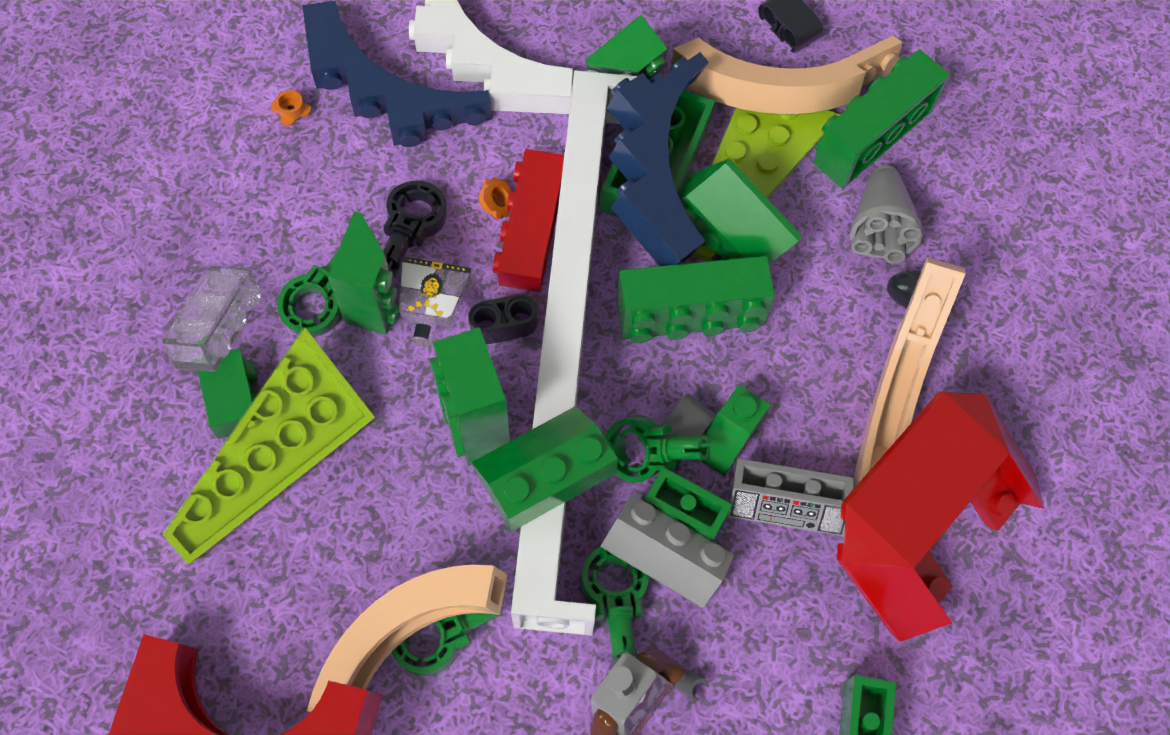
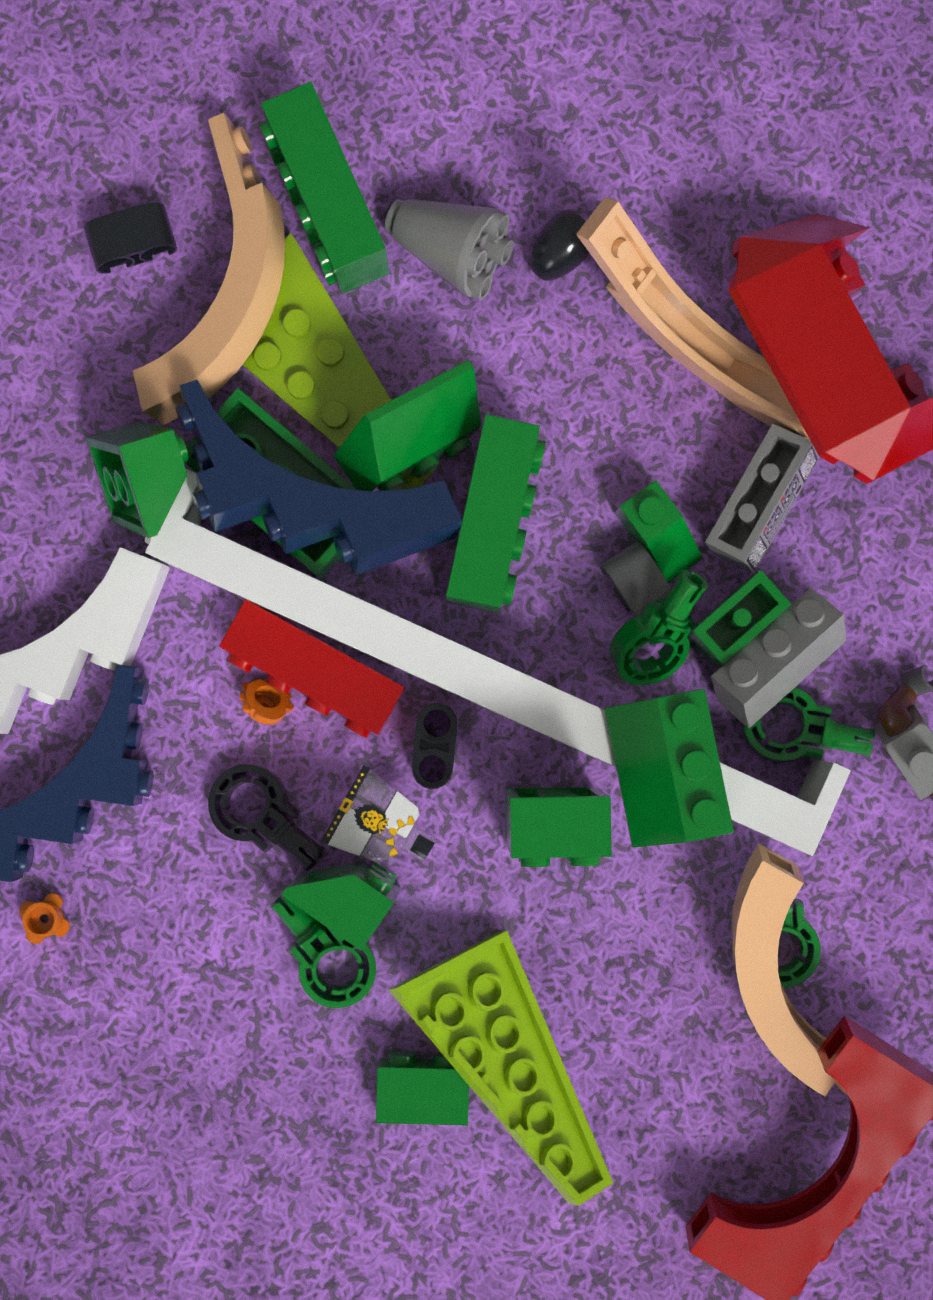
camera: 70 degrees left, 20 degrees up
clear brick [162,266,261,372] -> none

